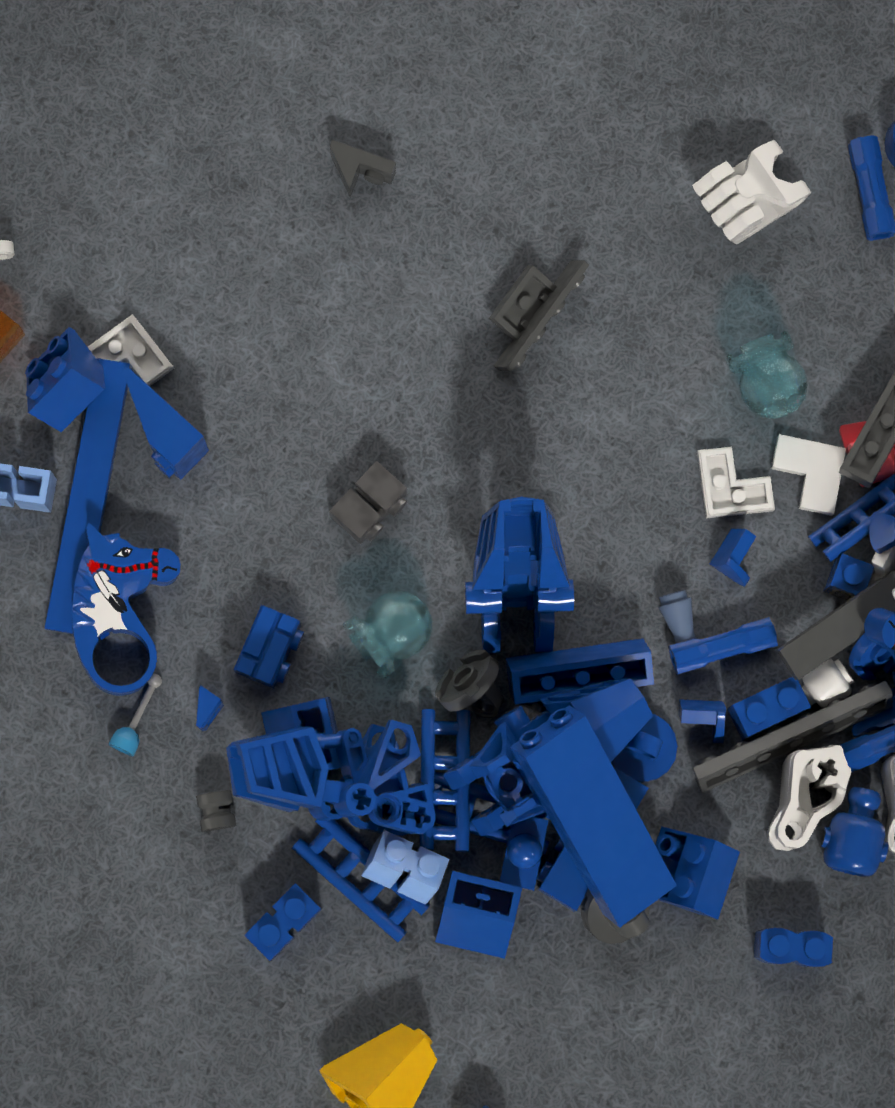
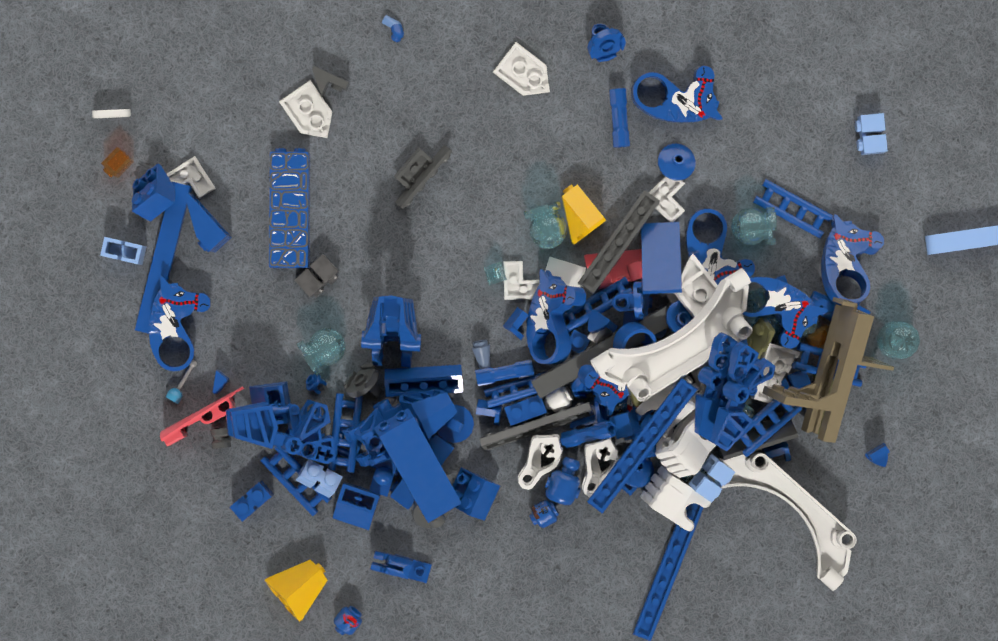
camera: 10 degrees right, 10 degrees up
blue brick [233,605,304,689] -> none
white piece [692,140,811,244] -> none
blue brick [754,928,833,967] -> none
none -> coral panel [160,386,244,446]
none -> blue brick [269,148,310,268]
none -> white tile [279,80,332,138]
none -> blue plate [306,373,327,394]
none -> blue plate [370,551,432,583]
none -> blue arm [382,15,404,42]
none -> clear light blue plate [484,262,507,286]
none -> blue bar [484,370,549,408]
none -> white tile [493,42,550,96]
none -> blue animal [526,269,586,365]
none -> blue head [529,500,559,528]
none -> yellow slope [561,184,606,245]
none -> blue tile [587,24,626,62]

